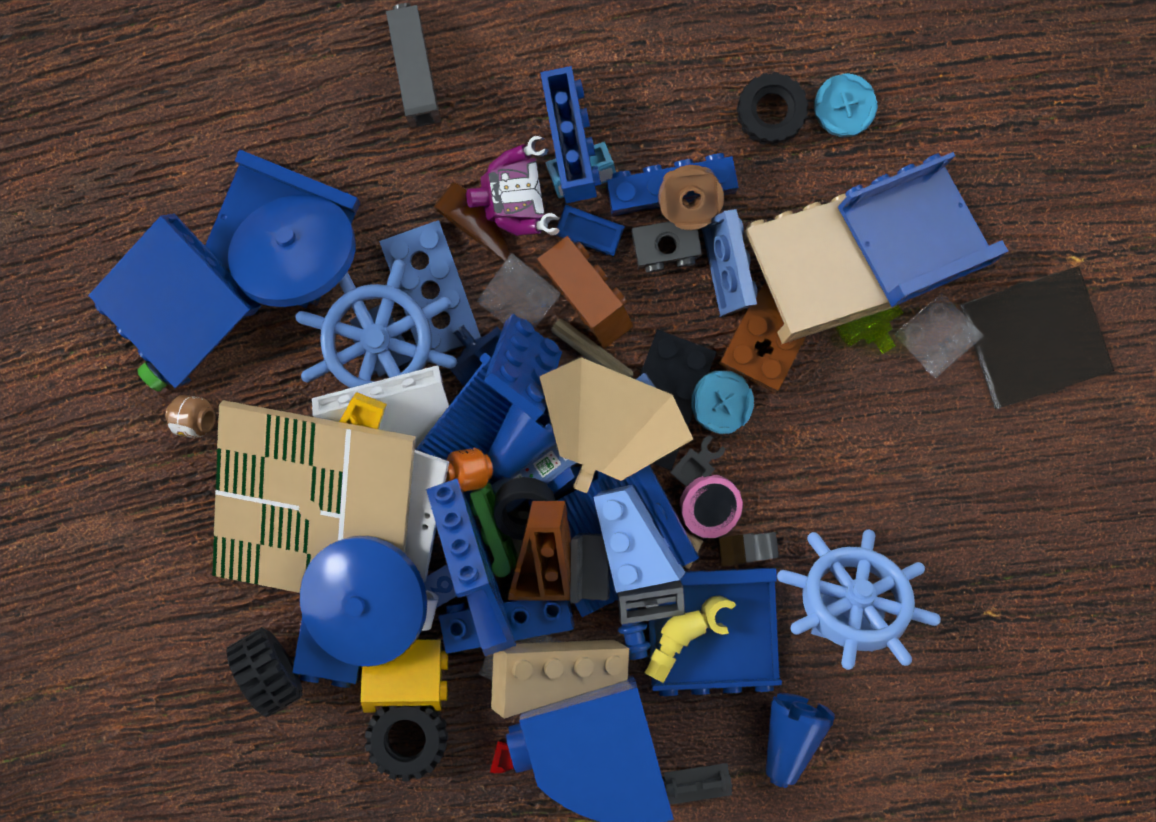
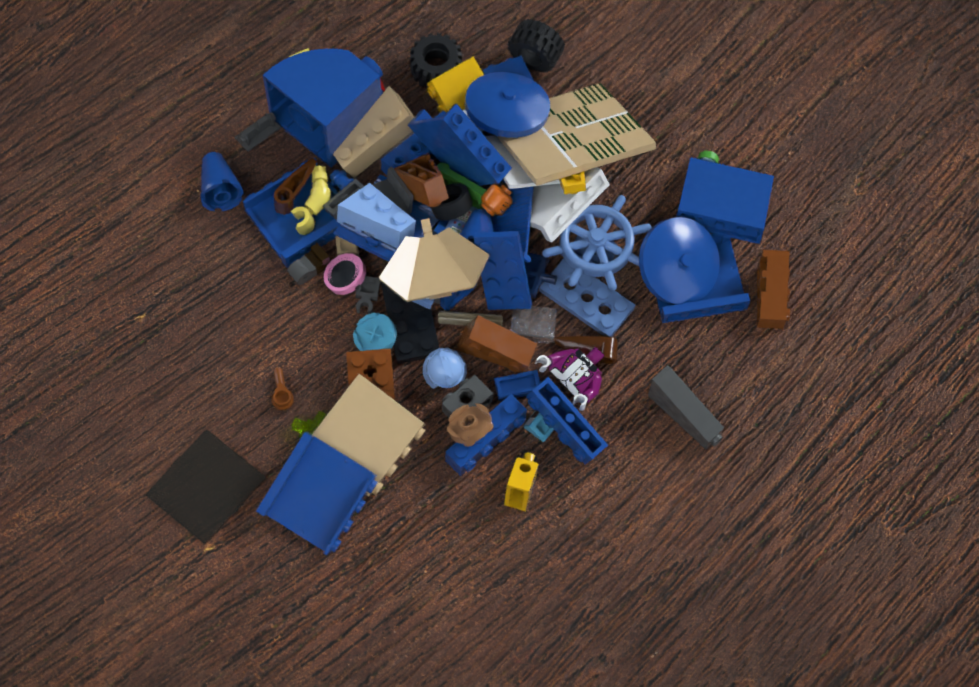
camera: 145 degrees right, 20 degrees down
medium nougat head [165,395,215,439] -> none
medium blue plate [701,209,757,316] -> none
black tyre [736,72,808,146] -> none
light blue piece [777,529,941,670] -> none
medium azure tile [814,73,878,137] -> none
clear hinge [894,293,984,378] -> none
none -> dark orange plate [272,368,294,410]
none -> reddish brown piece [274,158,317,215]
none -> light blue helmet [423,348,467,389]
none -> yellow torso [504,453,539,512]
none -> dark orange wedge [757,250,790,329]

